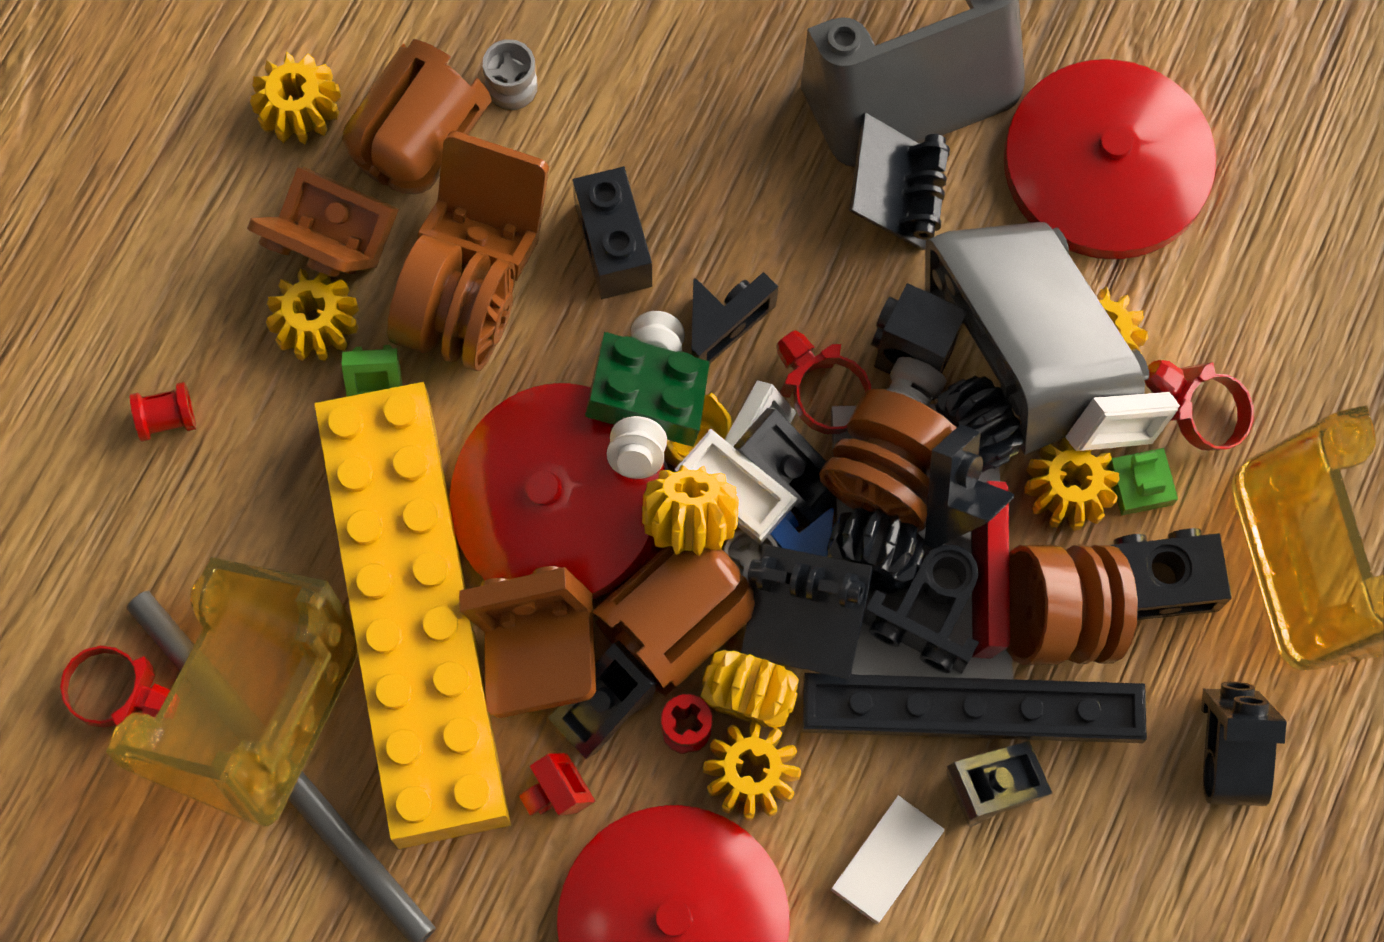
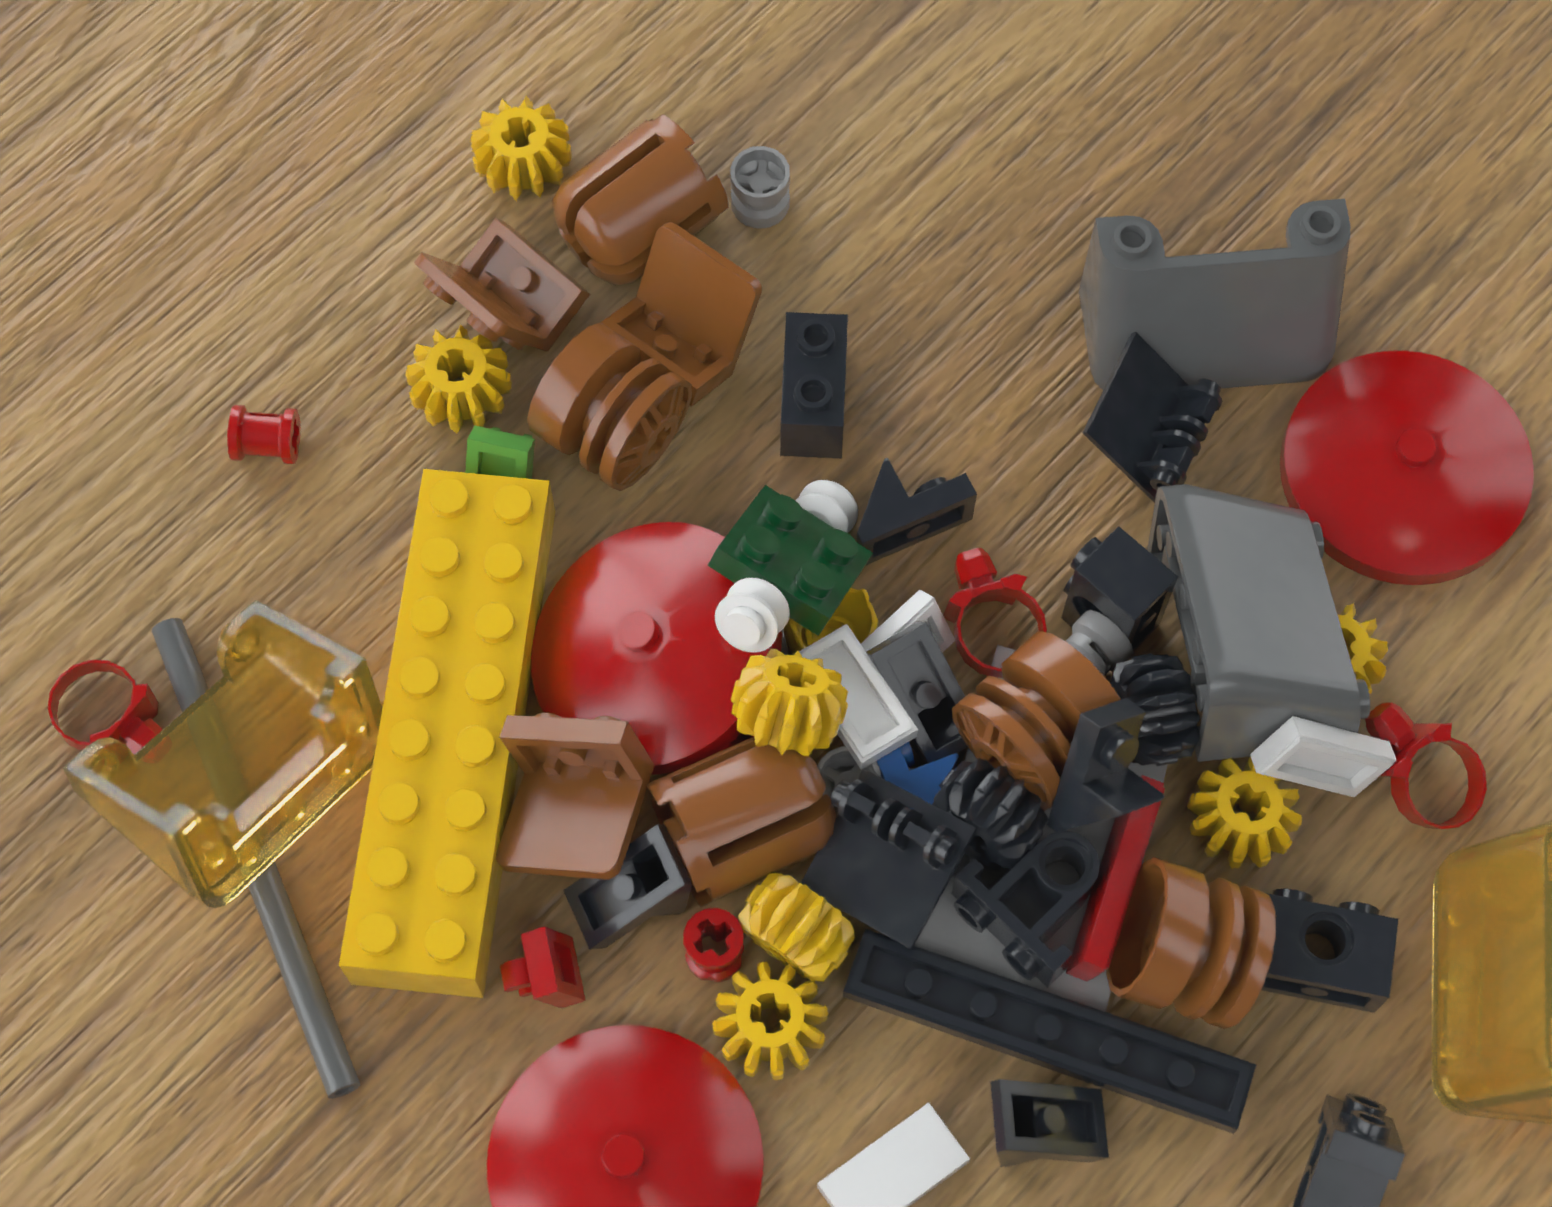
camera: 20 degrees right, 5 degrees down
bright green tile [1107,448,1178,516] -> none

